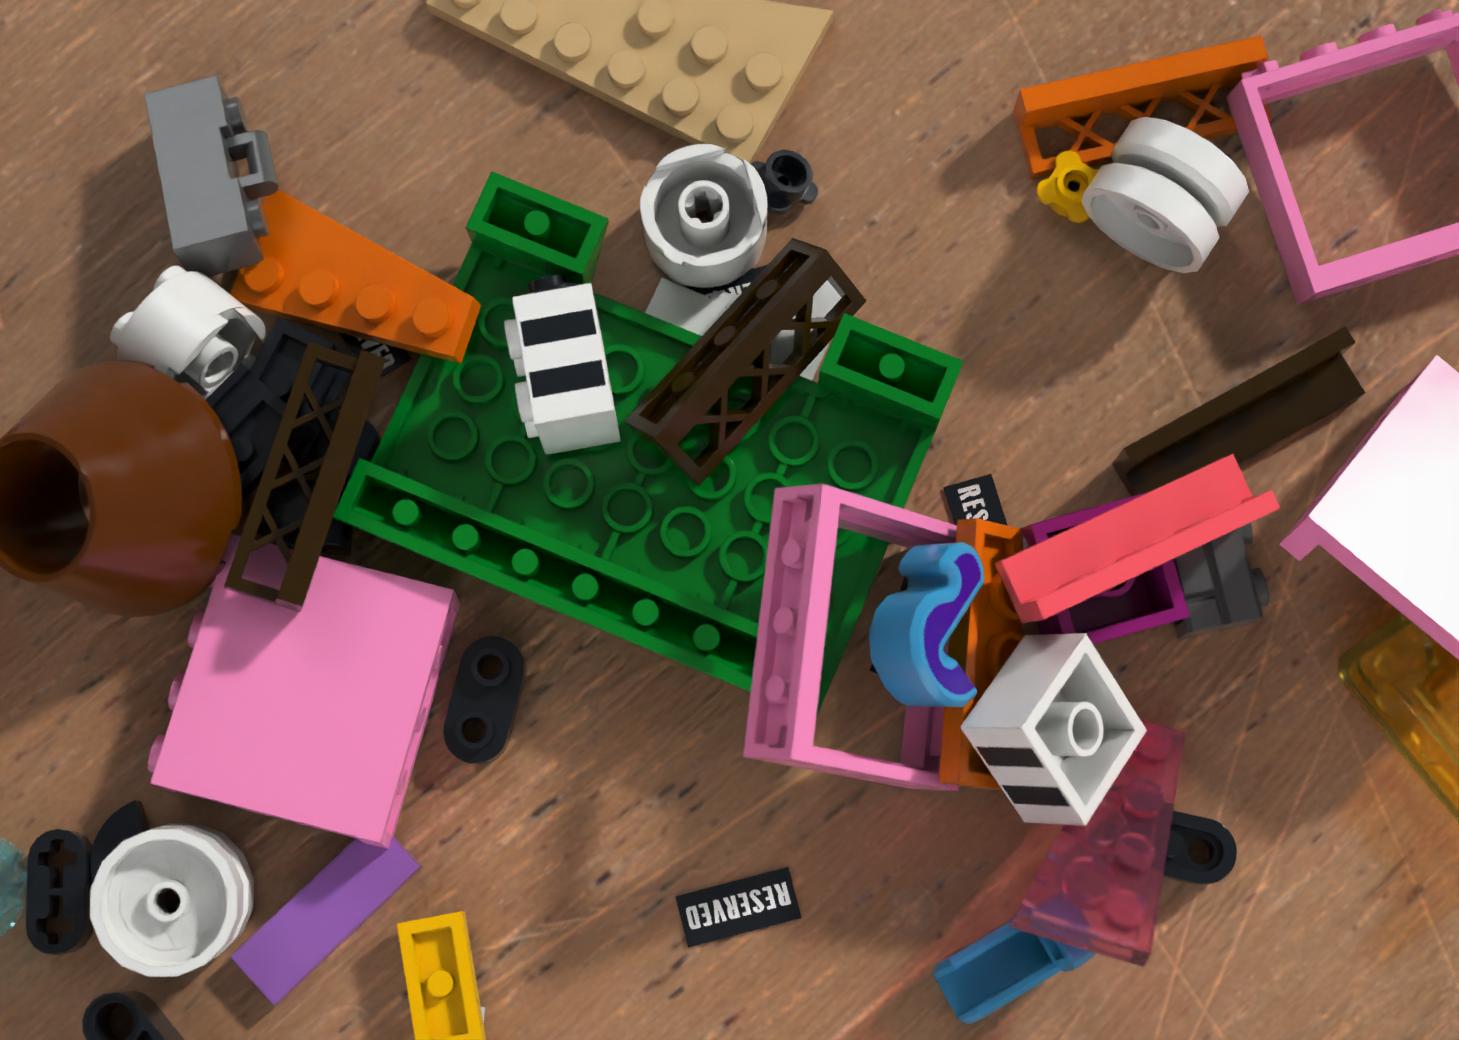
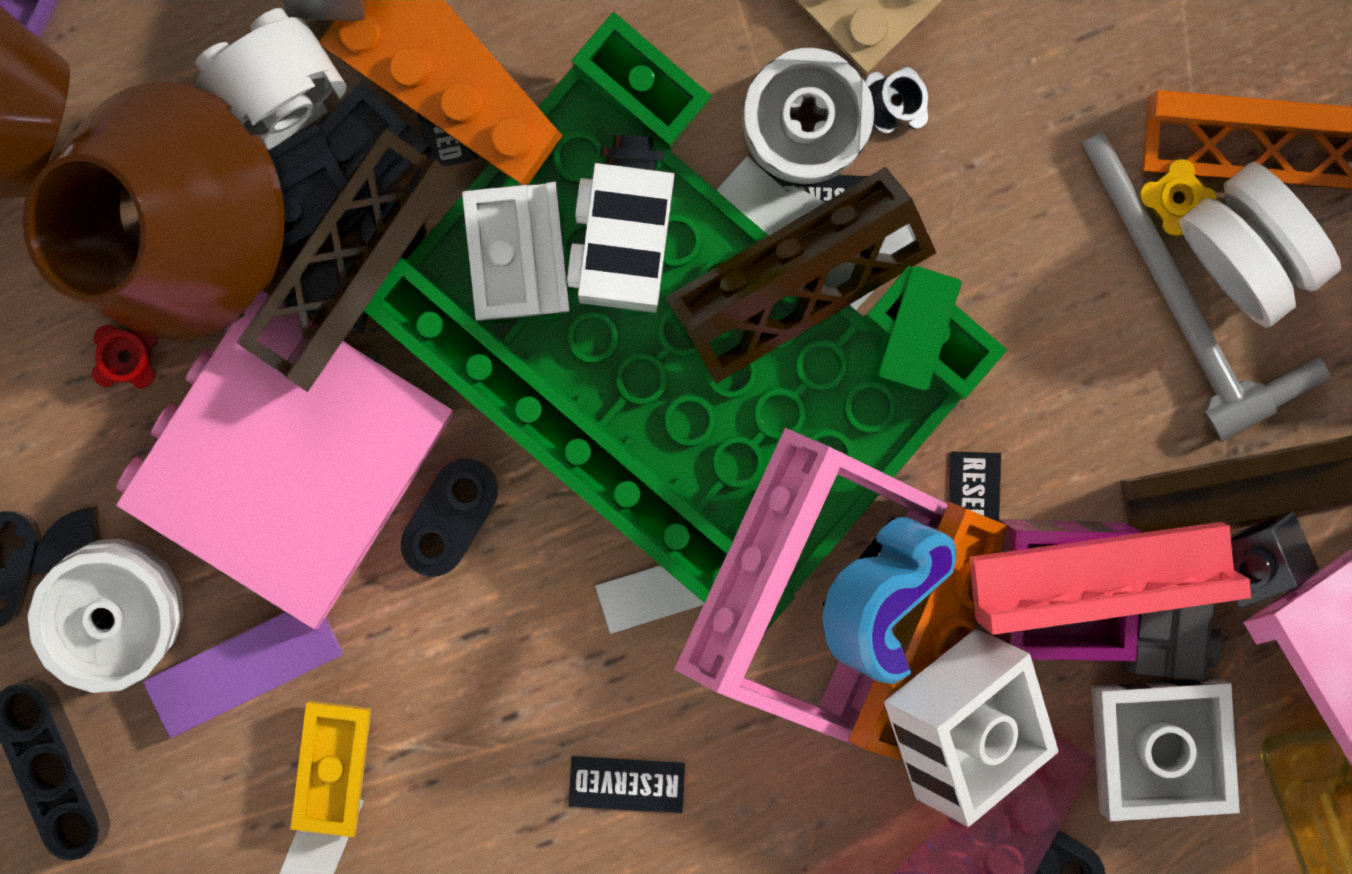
camera: 15 degrees right, 10 degrees up
none -> red plate [92,324,157,389]
none -> white plate [462,182,570,322]
none -> white sticker [595,566,704,634]
none -> green sticker [879,266,962,391]
none -> light grey bar [1081,131,1331,443]
none -> white brick [1091,678,1240,821]
none -> black brick [1231,510,1319,608]

